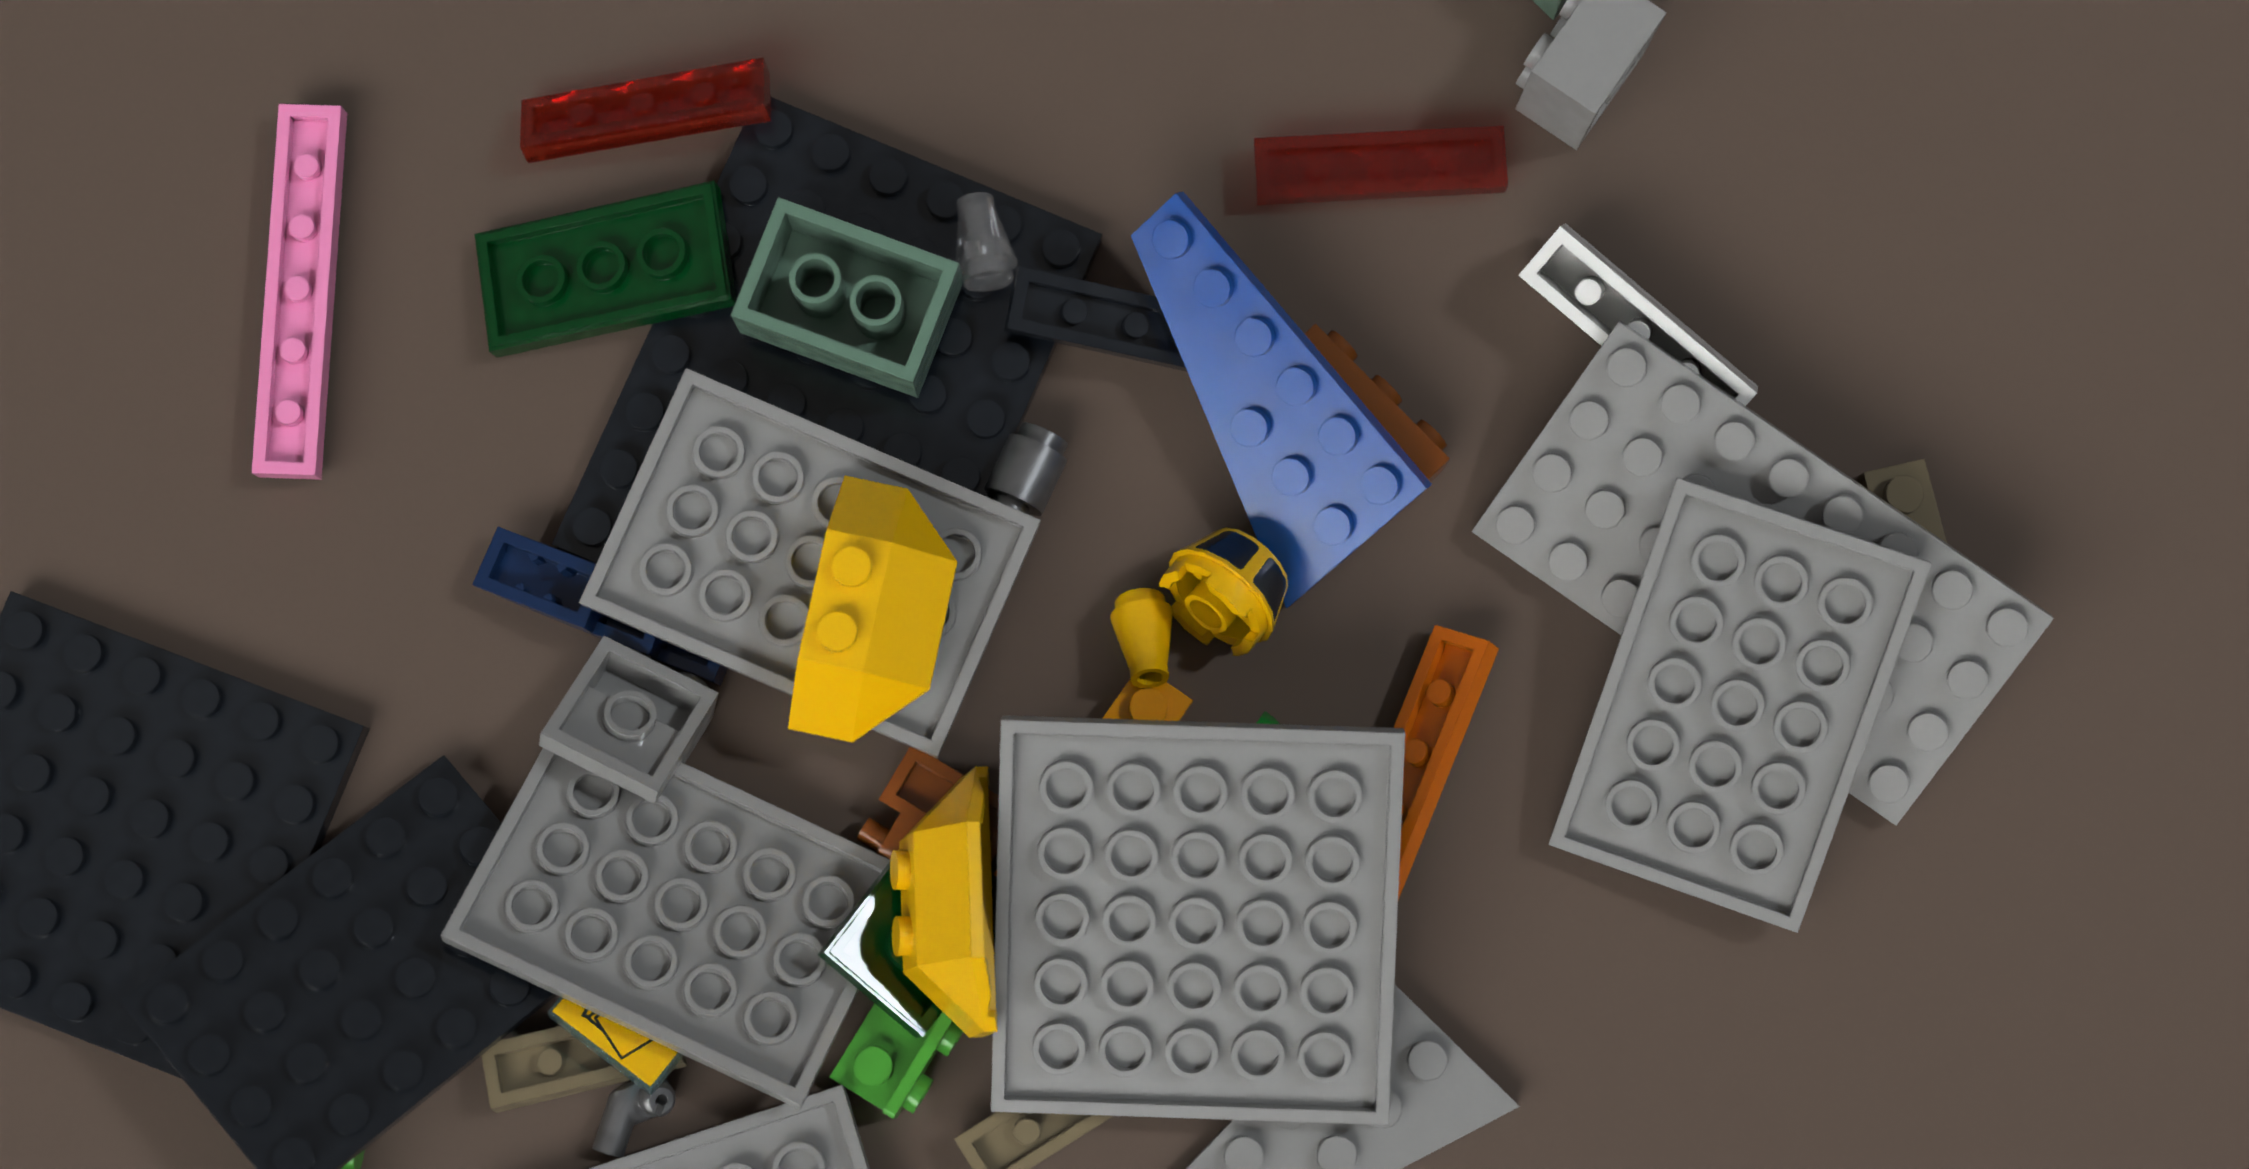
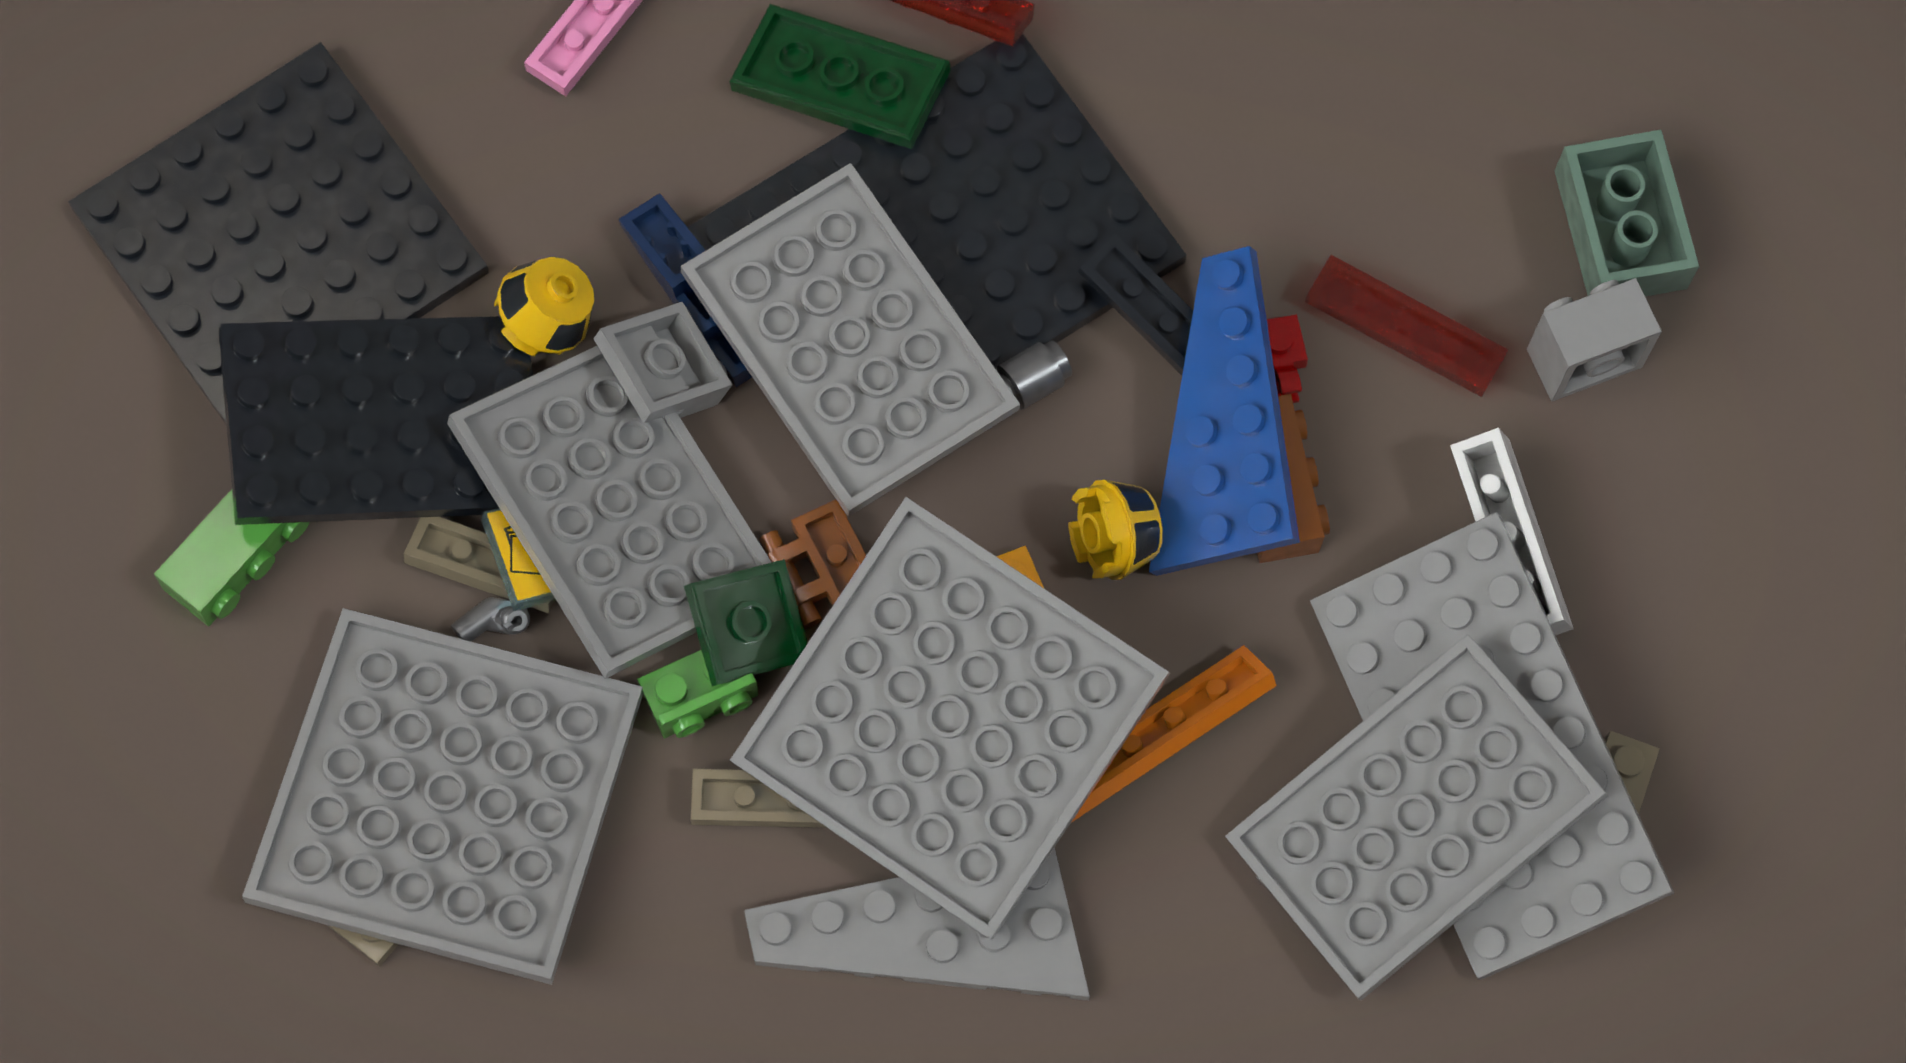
camera: 30 degrees right, 10 degrees down
sand green brick [731,197,963,398] -> none
yellow wedge [788,475,958,743] -> none
yellow wedge [890,766,998,1038] -> none
clear cone [955,192,1018,292] -> none
yellow cone [1110,588,1173,688] -> none
none -> yellow cone [494,257,594,356]
none -> red plate [1267,314,1308,403]

